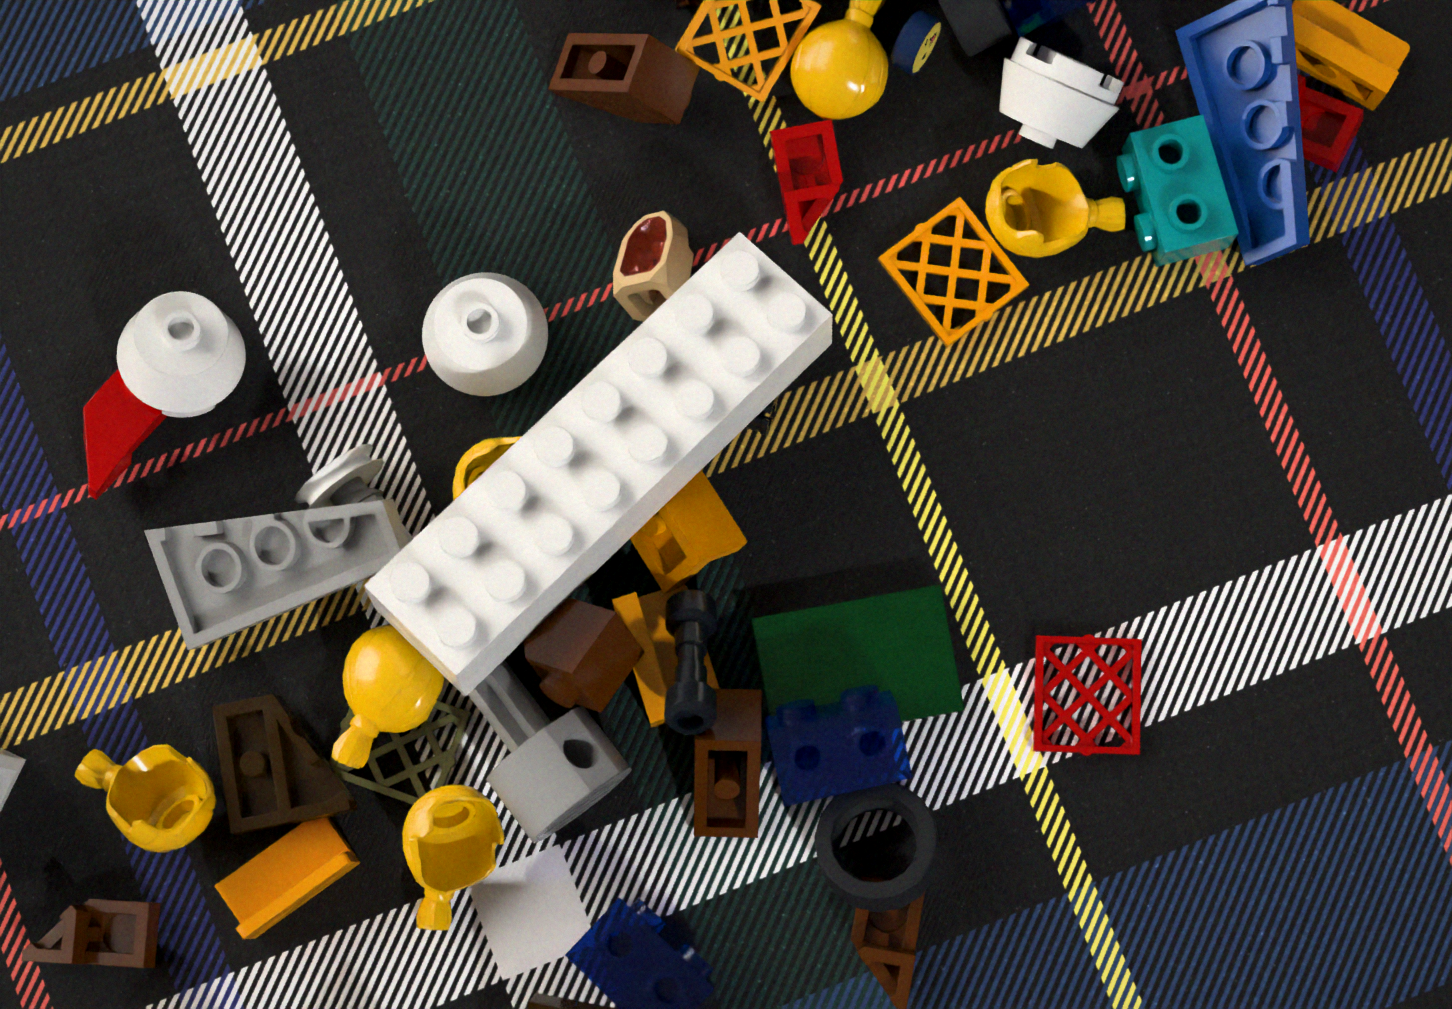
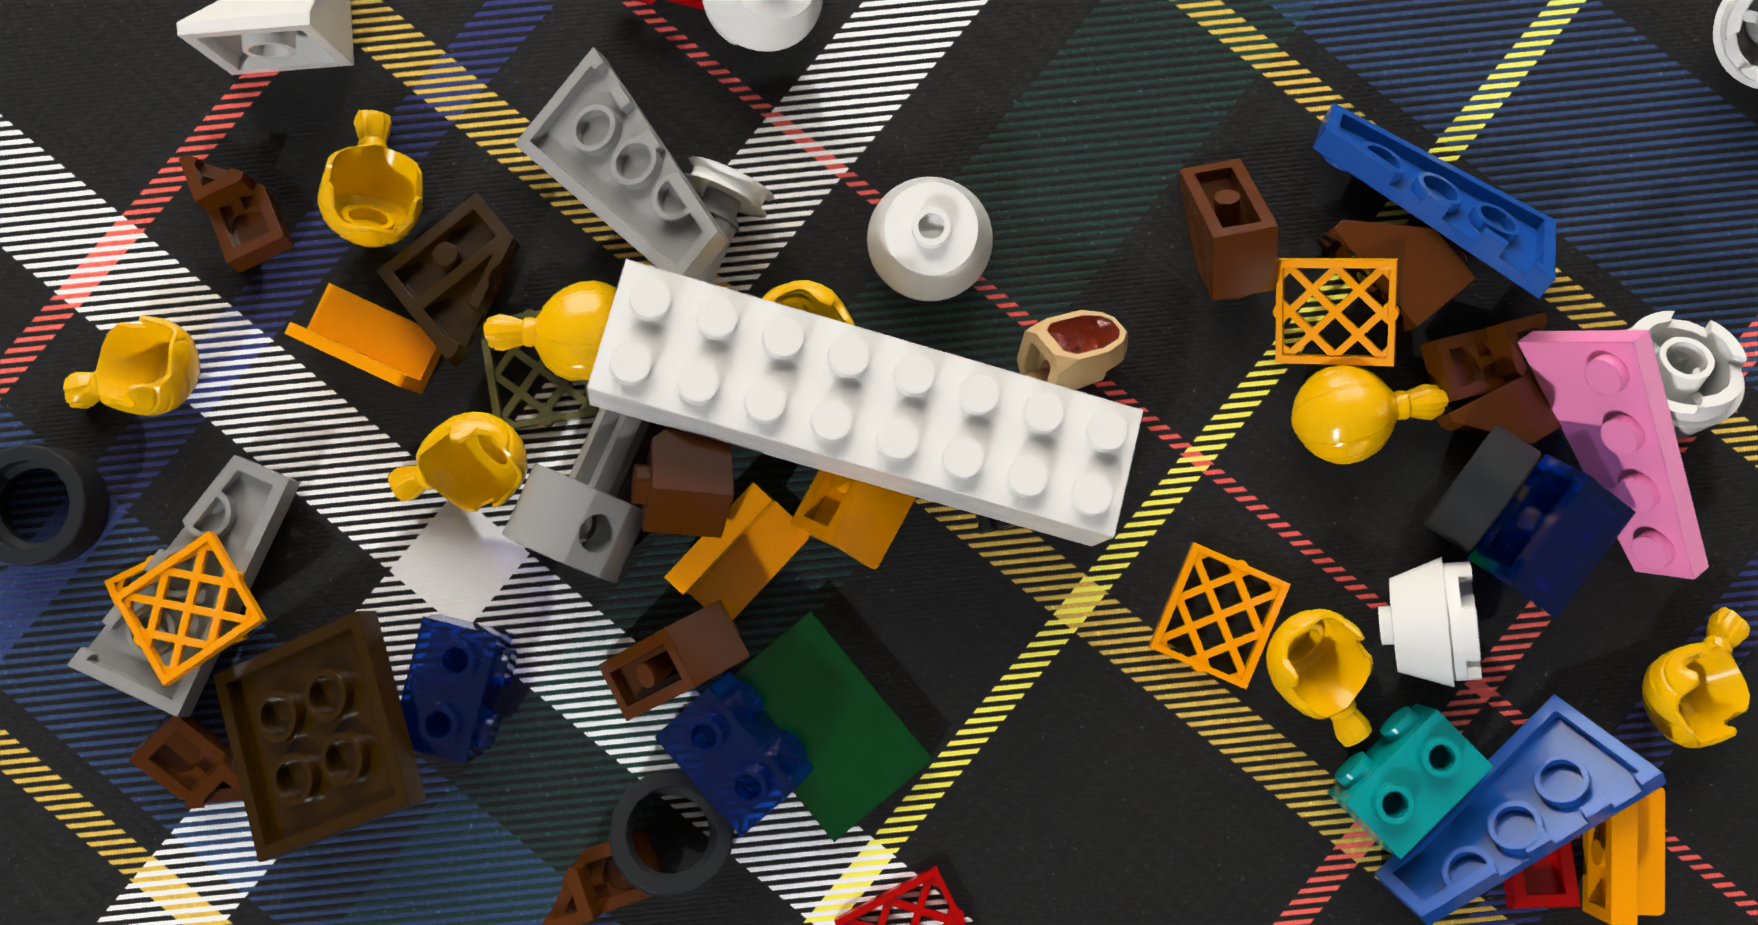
camera: 65 degrees right, 5 degrees up
black piece [664,589,717,735] -> none
red slope [769,119,843,245] -> none
dark blue tile [891,10,942,76] -> none

